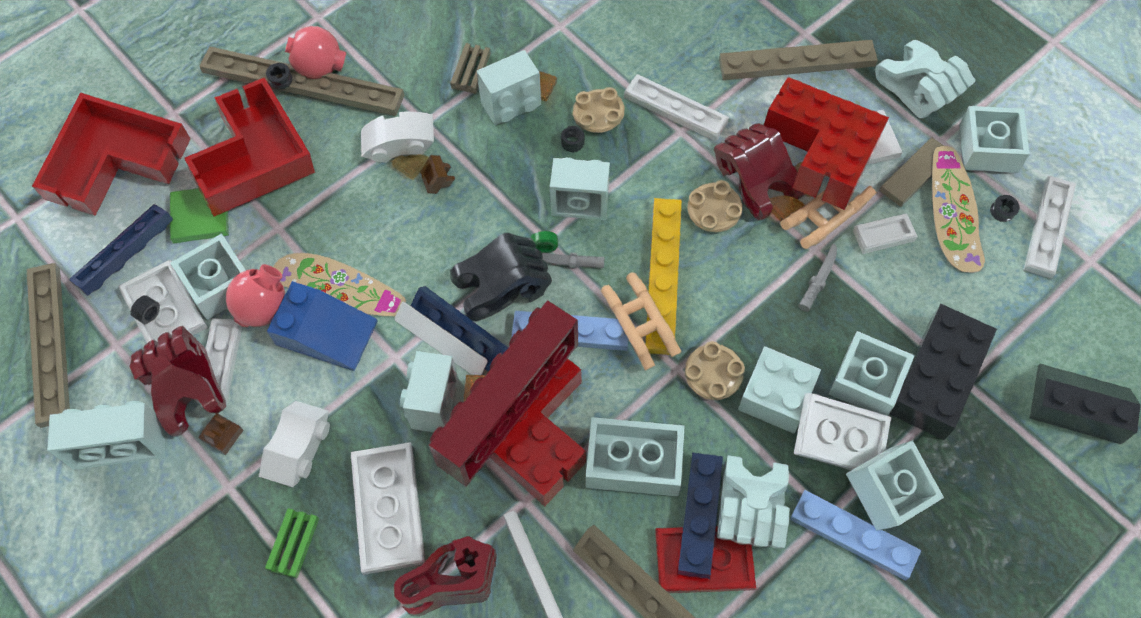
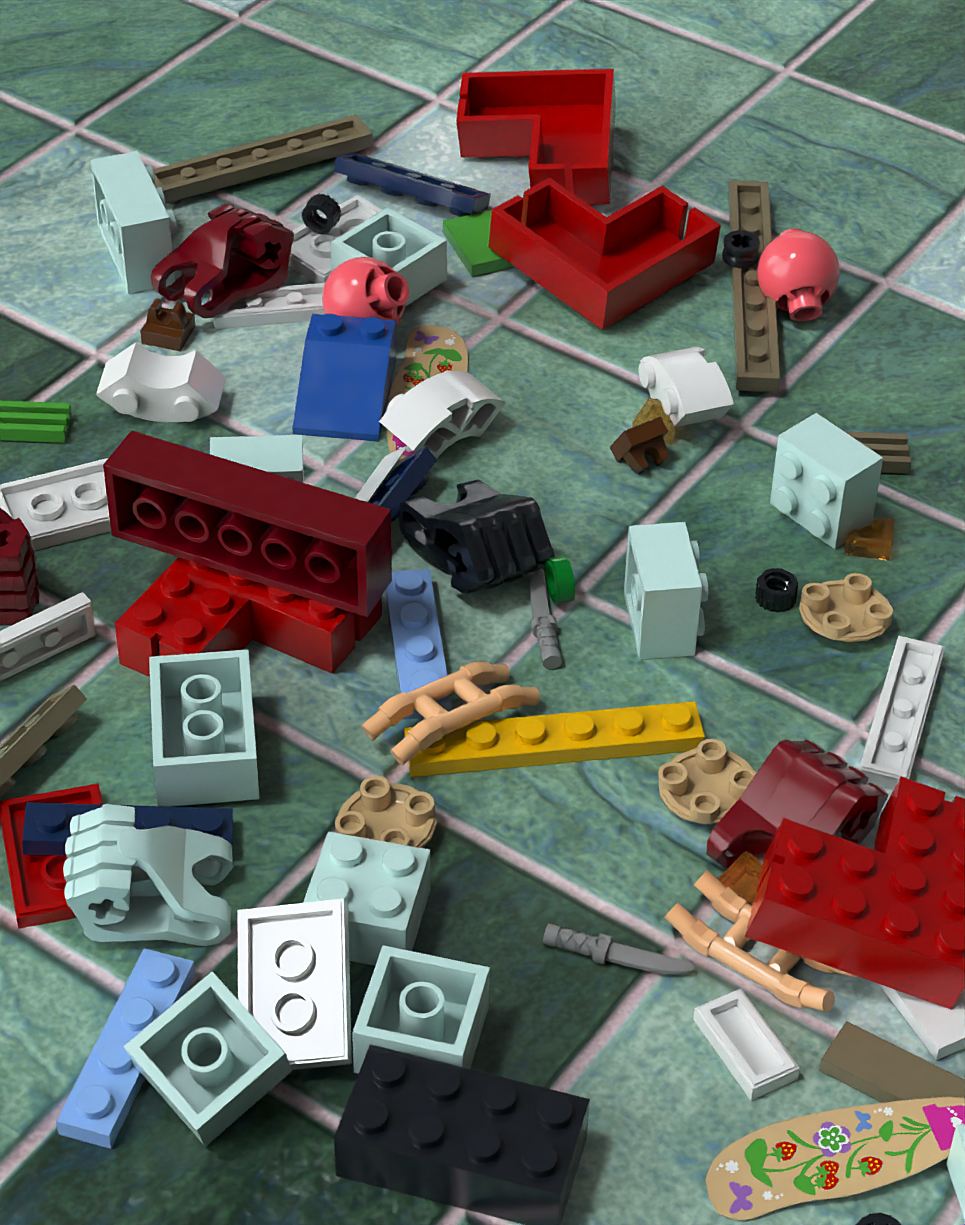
camera: 75 degrees right, 20 degrees down
none -> white brick [379,370,506,458]

